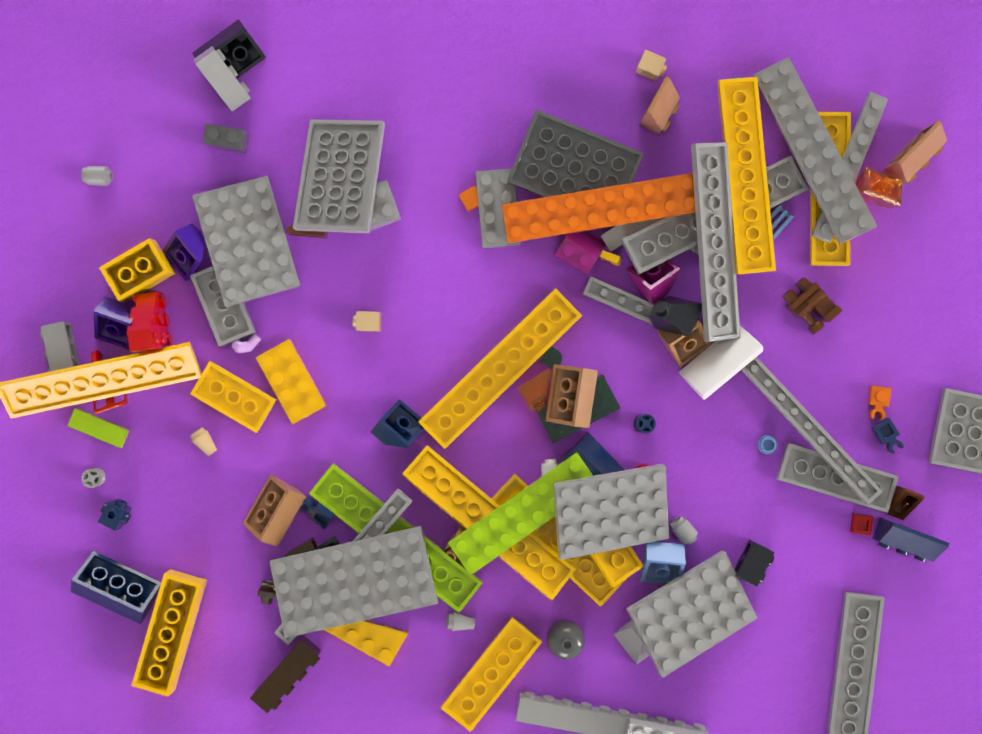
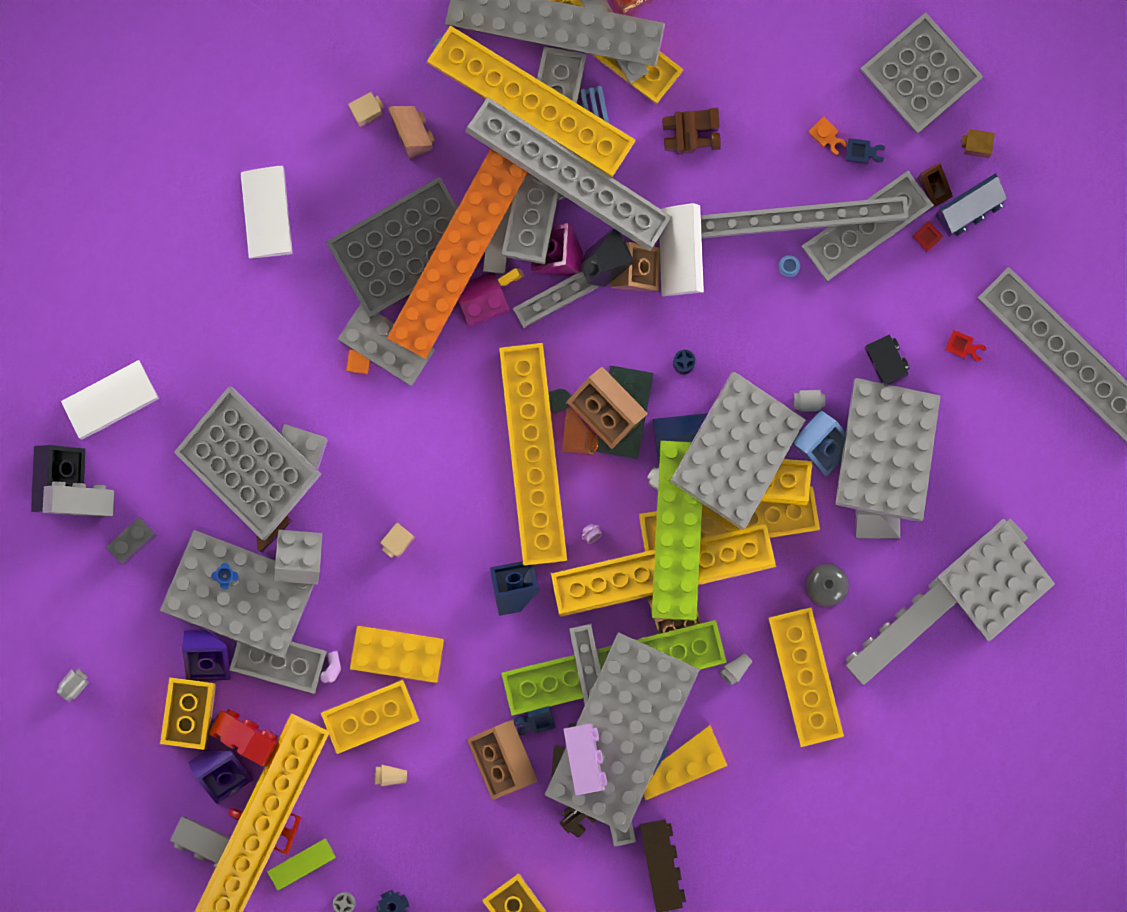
camera: 50 degrees left, 5 degrees down
none -> white slope [61,360,159,440]
none -> blue plate [212,563,238,589]
none -> white slope [241,165,293,259]
none -> light grey brick [274,530,322,585]
none -> lavender brick [563,724,607,795]
none -> lavender plate [582,524,602,544]
none -> red plate [944,330,986,362]
none -> pearl gold brick [961,129,995,158]

